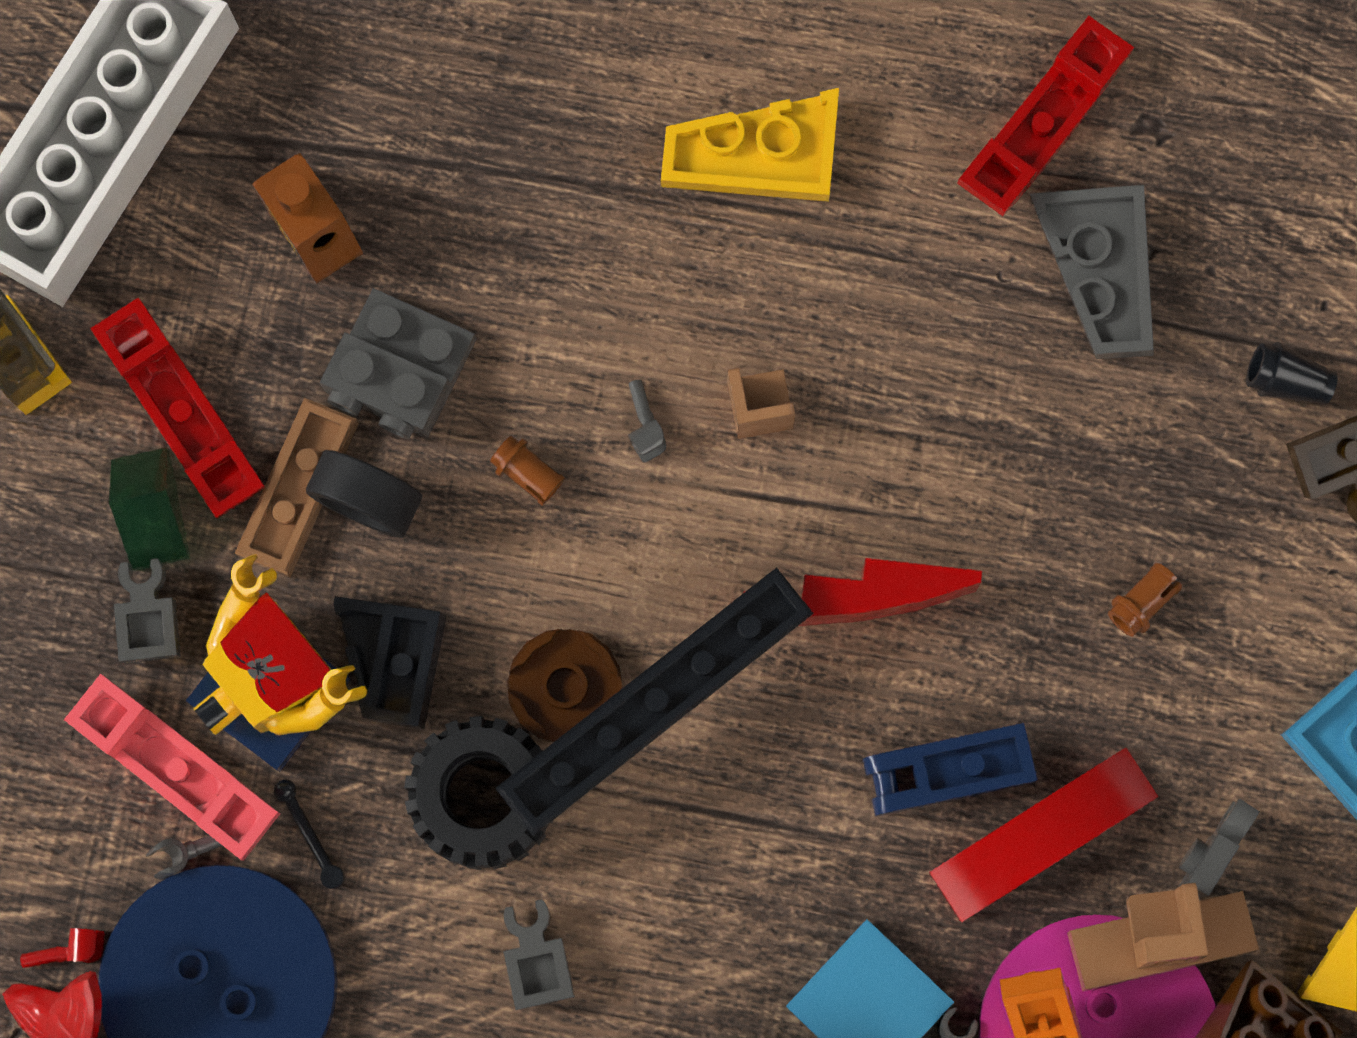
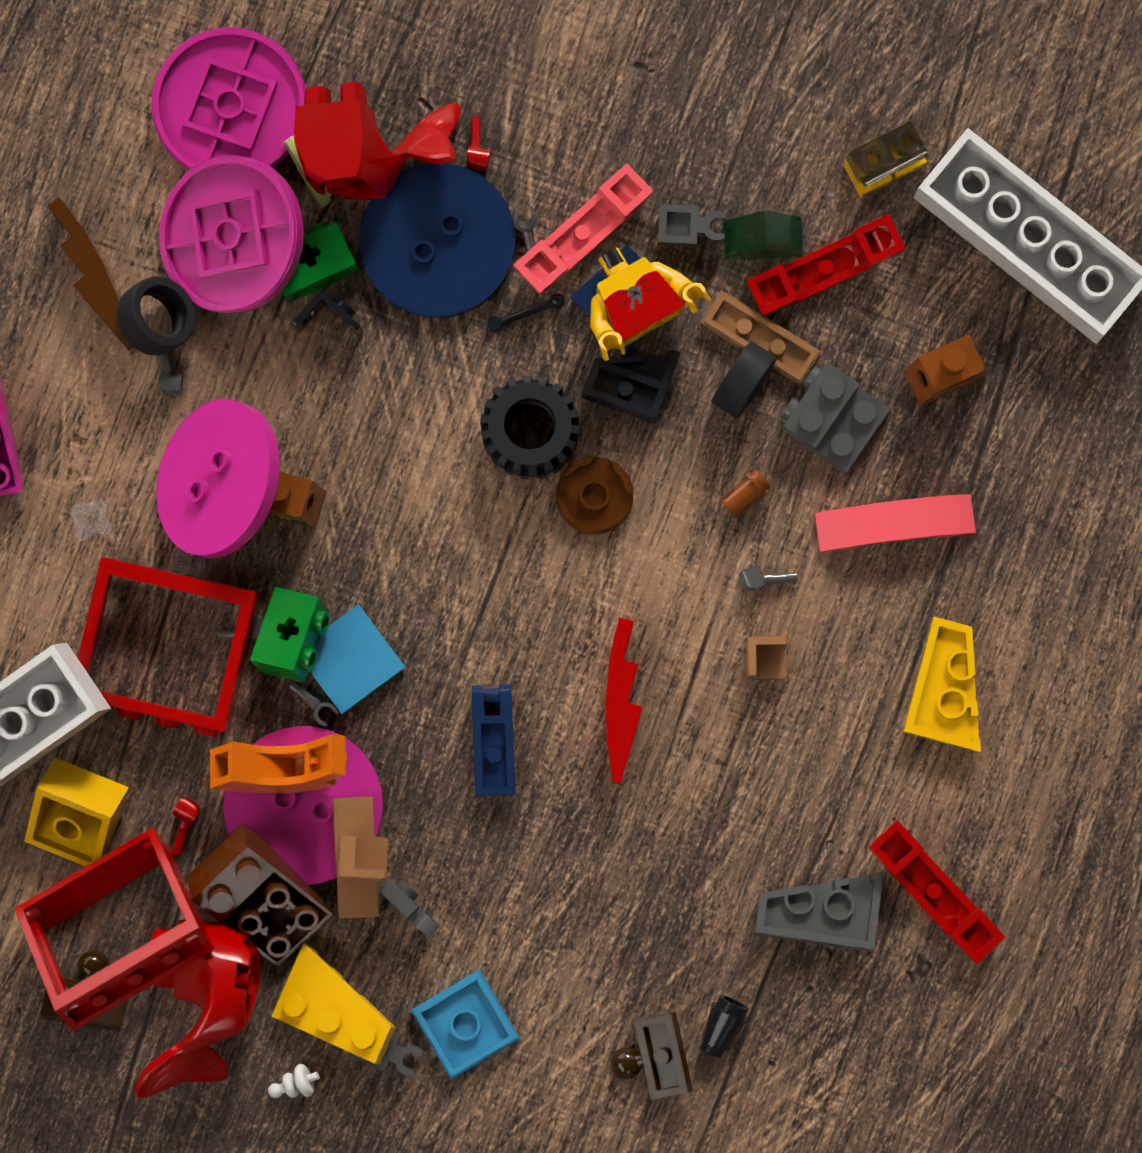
camera: 95 degrees right, 5 degrees up
black tile [496,567,814,836] -> none
dark grey plate [503,899,575,1010] -> none
red slope [929,748,1159,923] -> none
dark orange pin [1108,563,1182,637] -> none
none -> coral slope [814,494,976,553]

